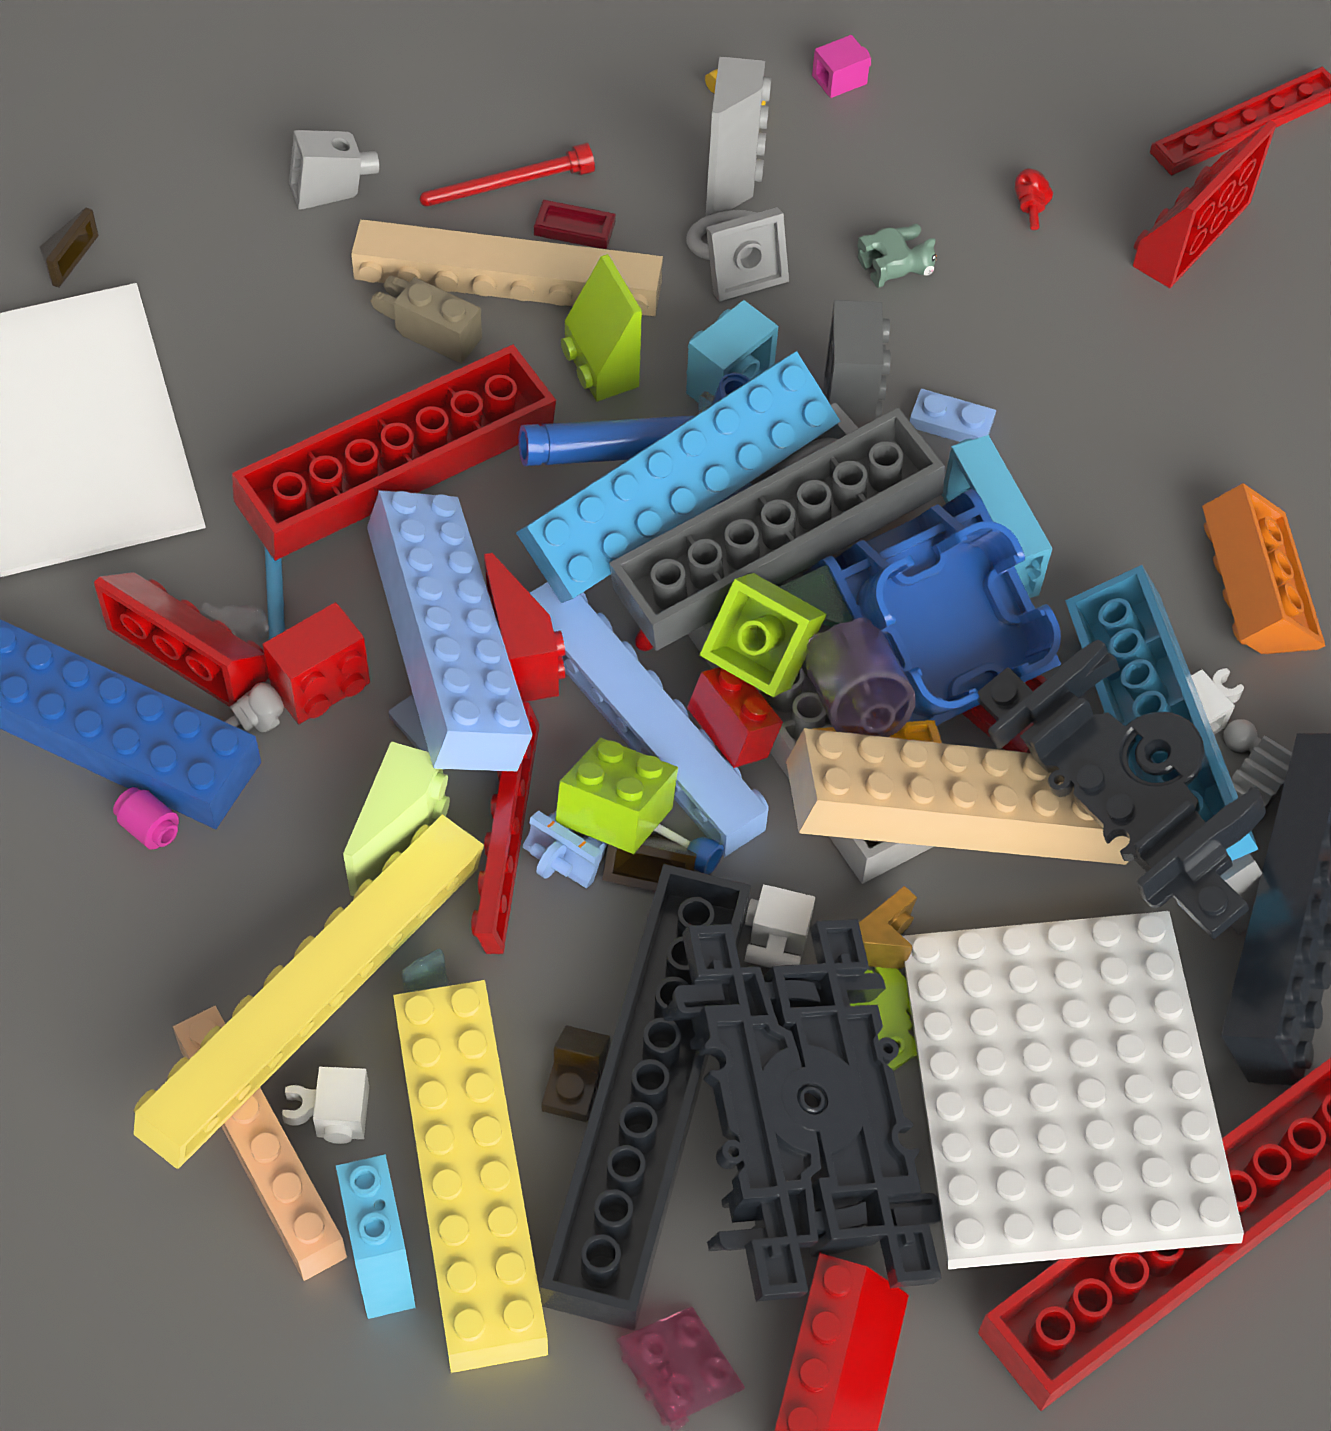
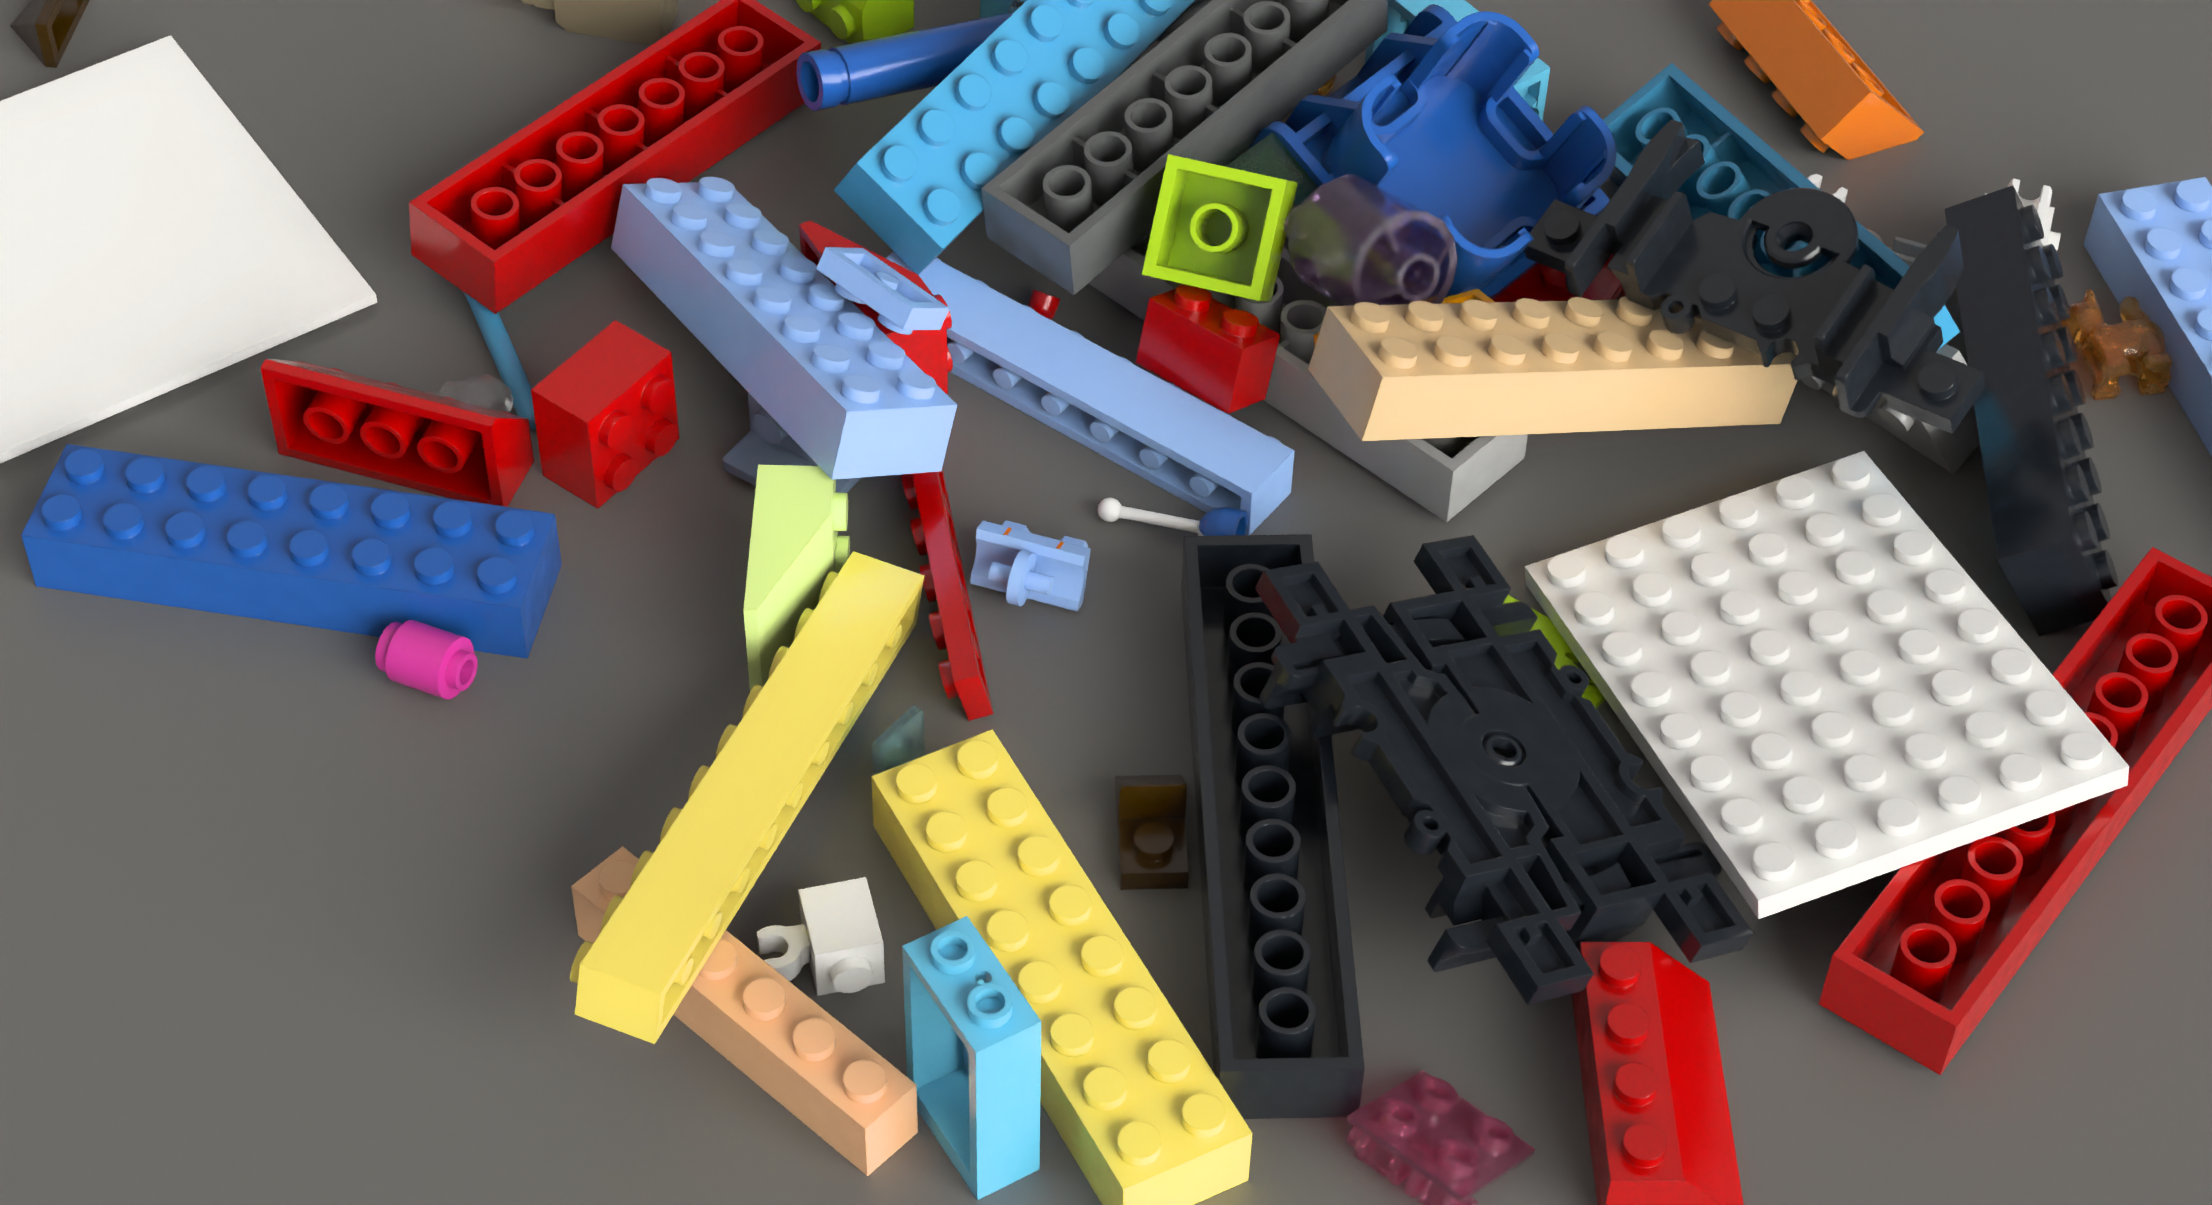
camera: 15 degrees left, 10 degrees down
light grey piece [225,682,284,732] -> none
lime brick [556,737,678,854] -> none
dark brown slope [602,833,697,891] -> none
white brick [744,884,816,968] -> none
pearl gold slope [859,886,917,969] -> none
none -> light blue plate [816,247,950,335]

